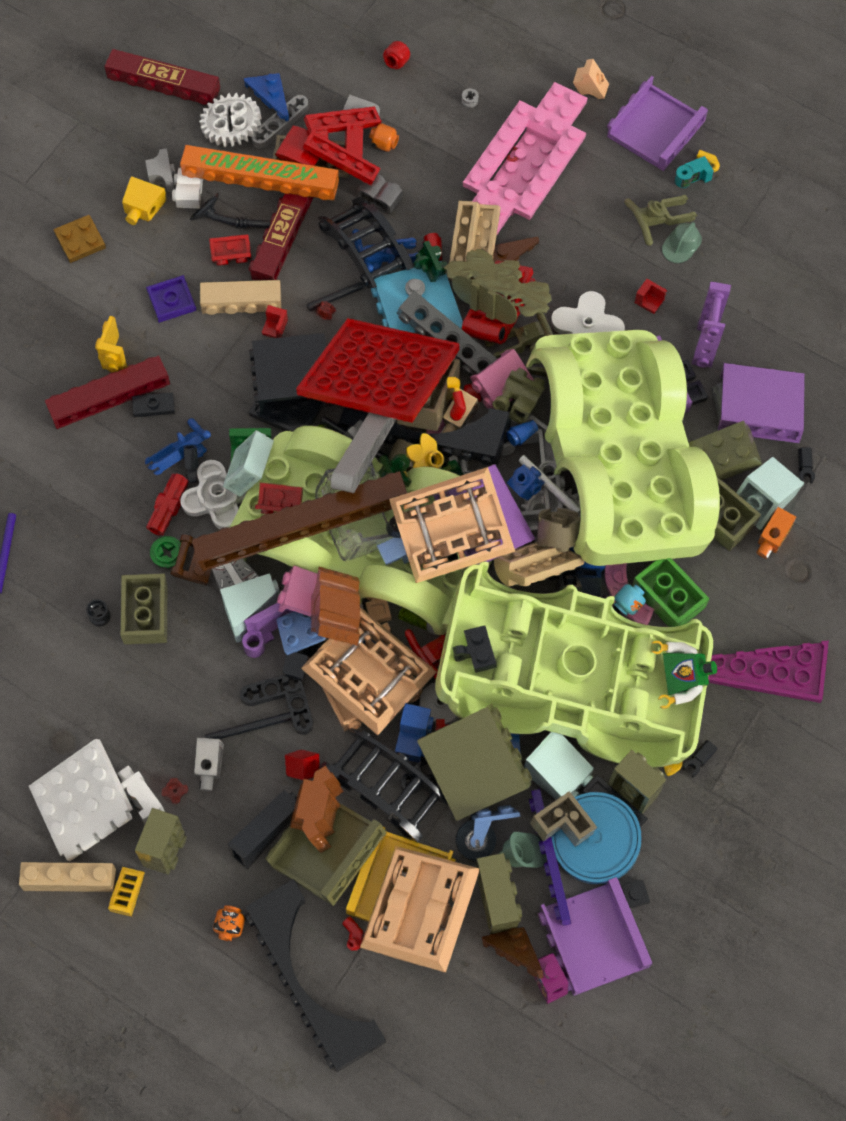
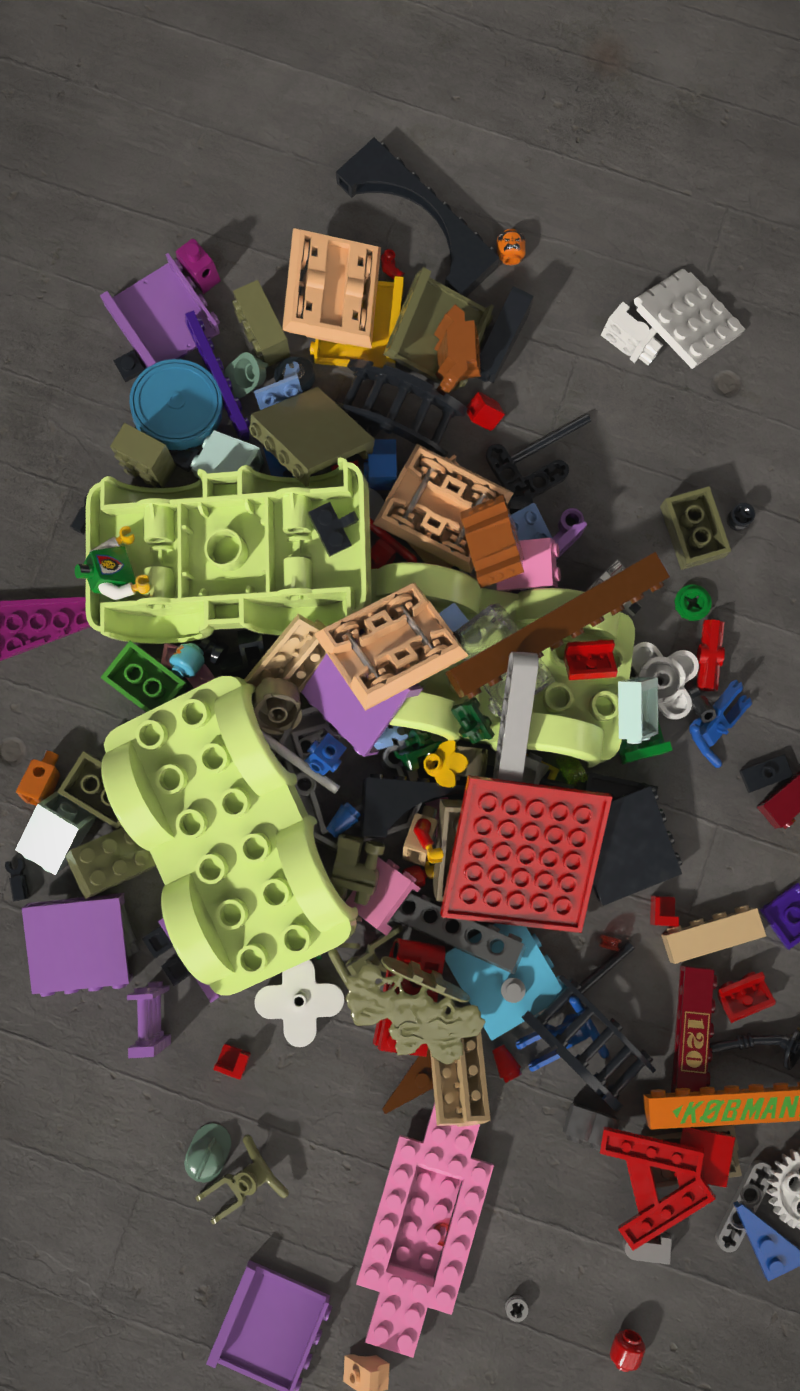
camera: 165 degrees right, 15 degrees up
tan brick [19,862,116,892] -> none
yellow slope [108,867,145,917] -> none
olive brick [135,808,187,875] -> none
clear red plate [162,778,188,804] -> none
reddish brown plate [170,534,211,586] -> none
light grey torso [194,738,224,791] -> none
light aqua slope [220,573,280,643] -> none
orange head [369,123,399,152] -> none
dark green hips [413,241,447,282] -> none
reddish brown wing [482,927,544,979] -> none
dark tan brick [530,791,597,847] -> none
teal leg [675,156,714,188] -> none
yellow arm [696,150,720,172] -> none

